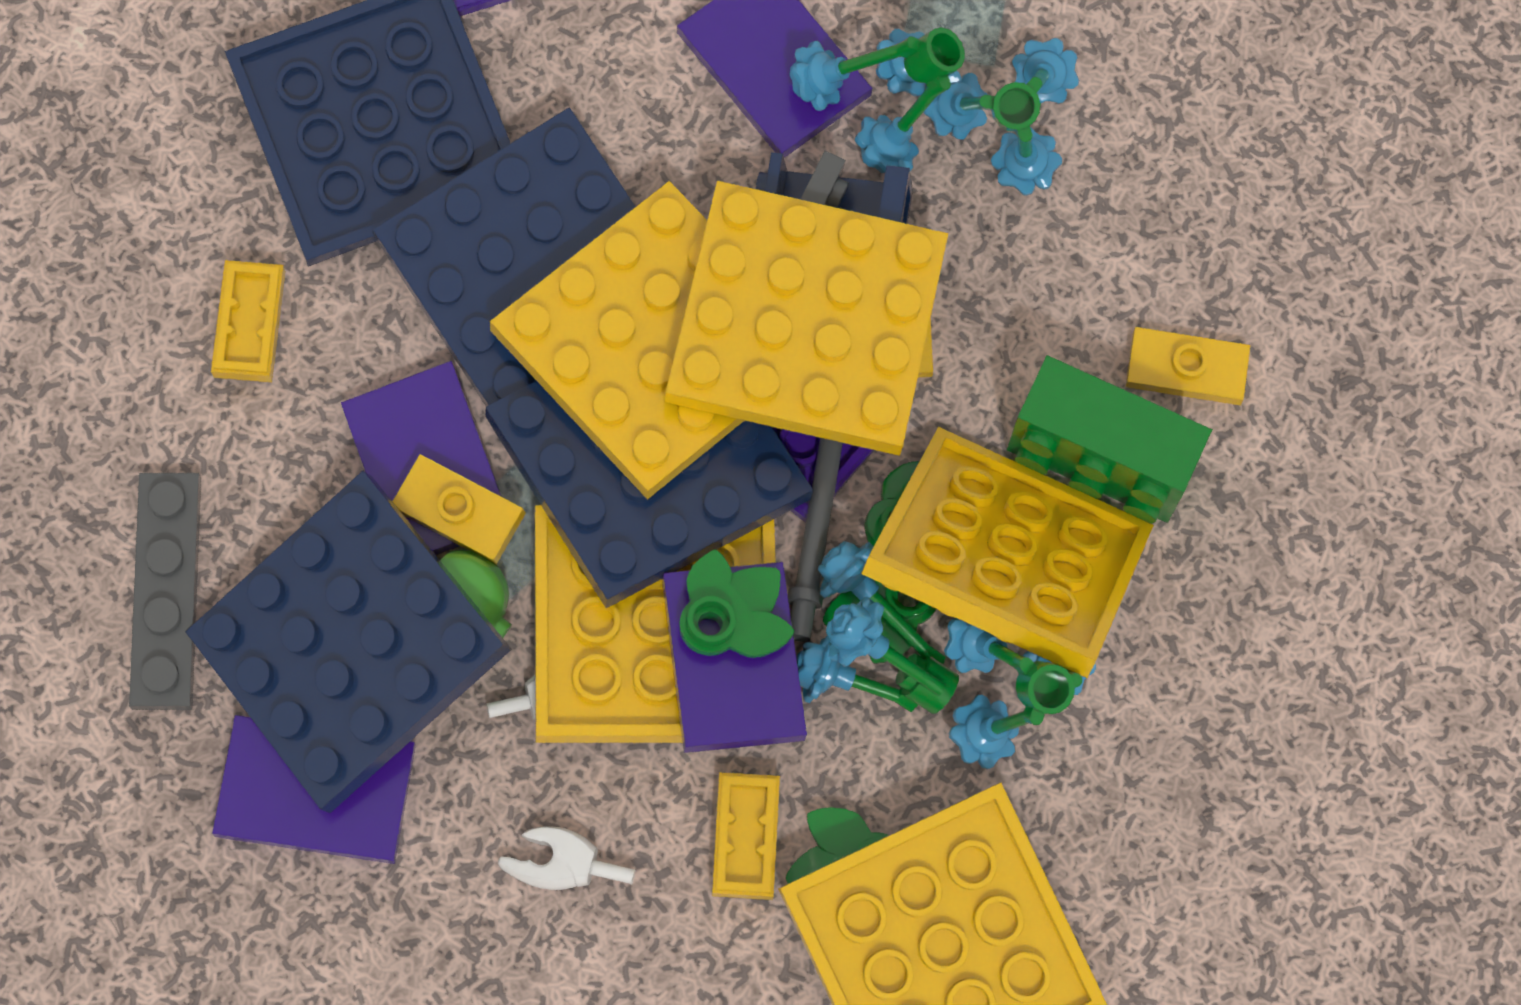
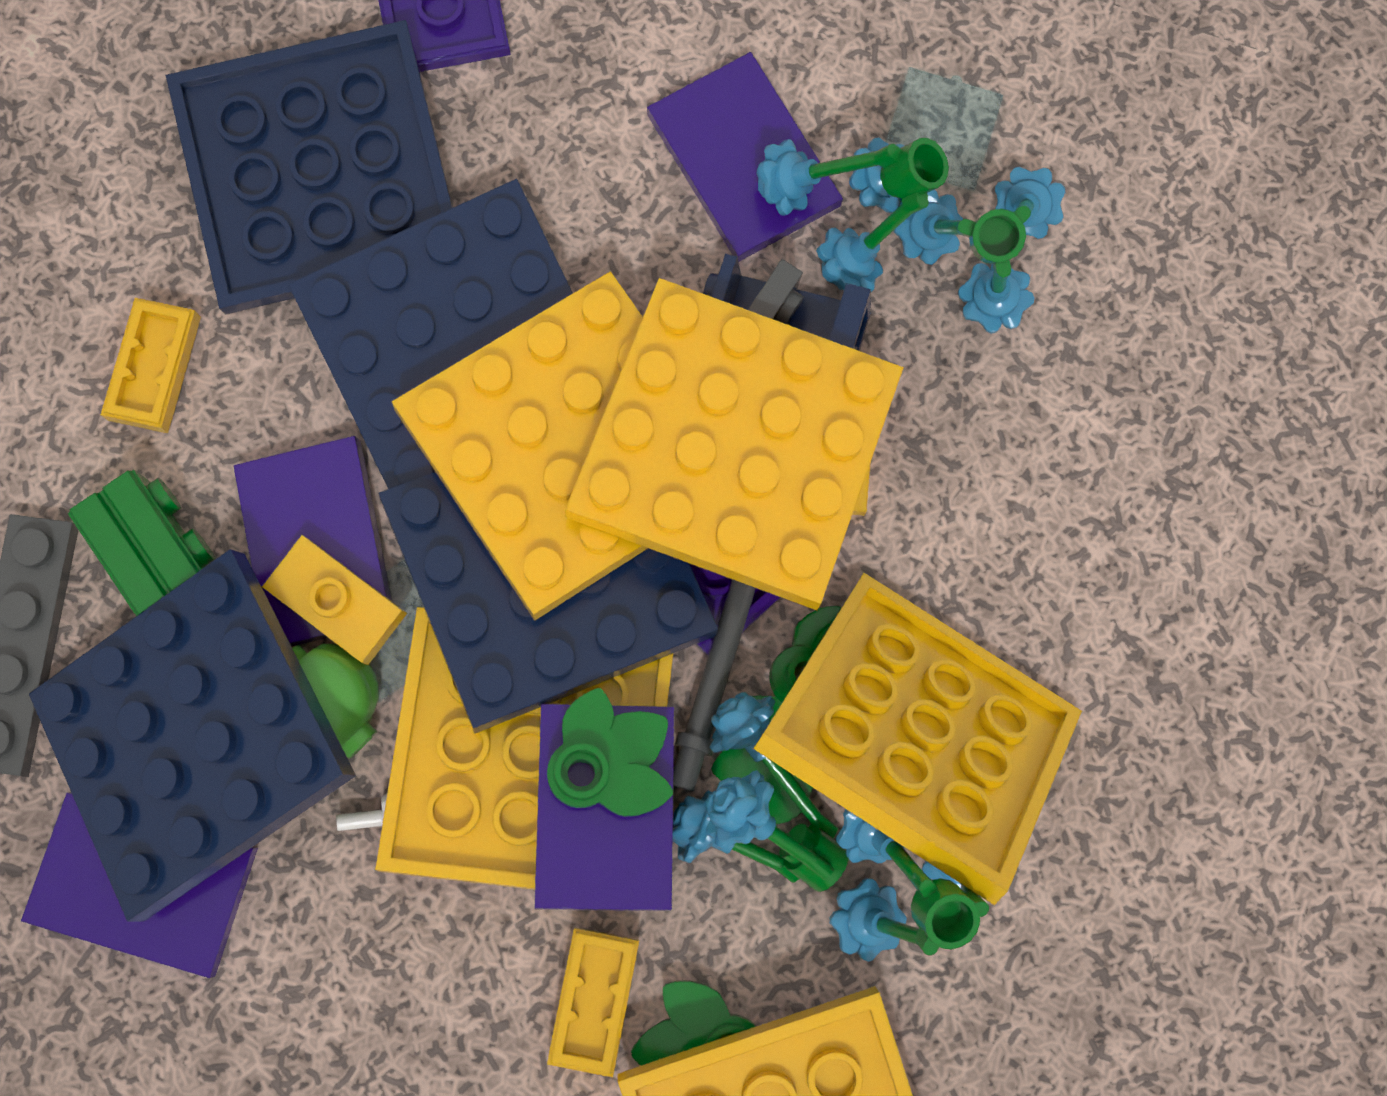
camera: 10 degrees right, 5 degrees up
white hand [498,826,636,890] -> none
green brick [1007,355,1213,524] -> none
yellow plate [1125,327,1251,406] -> none
none -> green brick [68,469,216,616]

